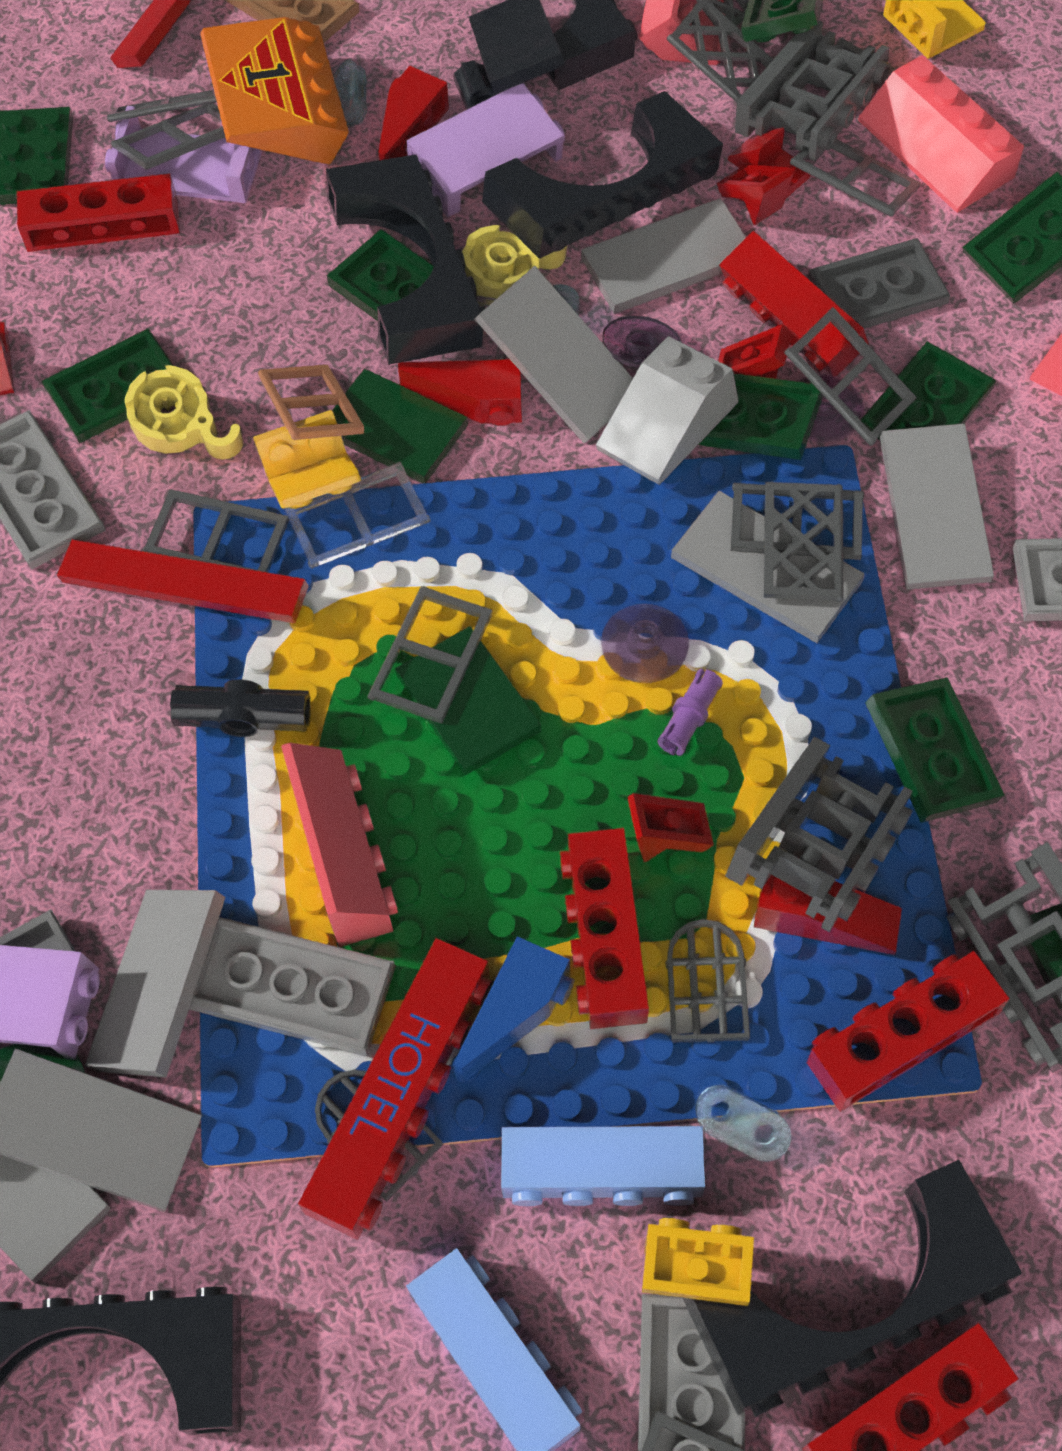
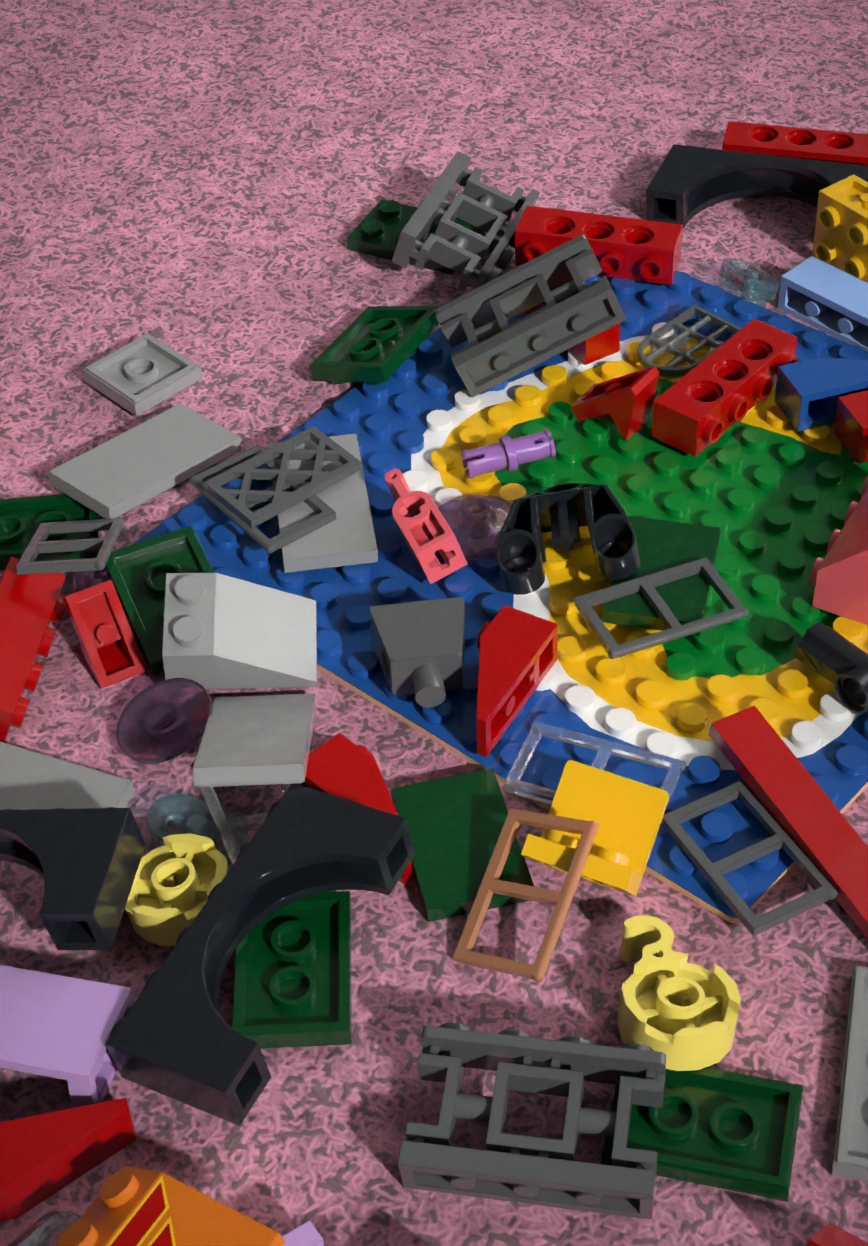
camera: 135 degrees left, 20 degrees down
none -> dark grey torso [370,597,465,708]
none -> coral piece [385,468,468,585]
none -> dark grey fence [398,1023,666,1220]
none -> red slope [476,605,558,757]
none -> black connector [496,483,640,595]

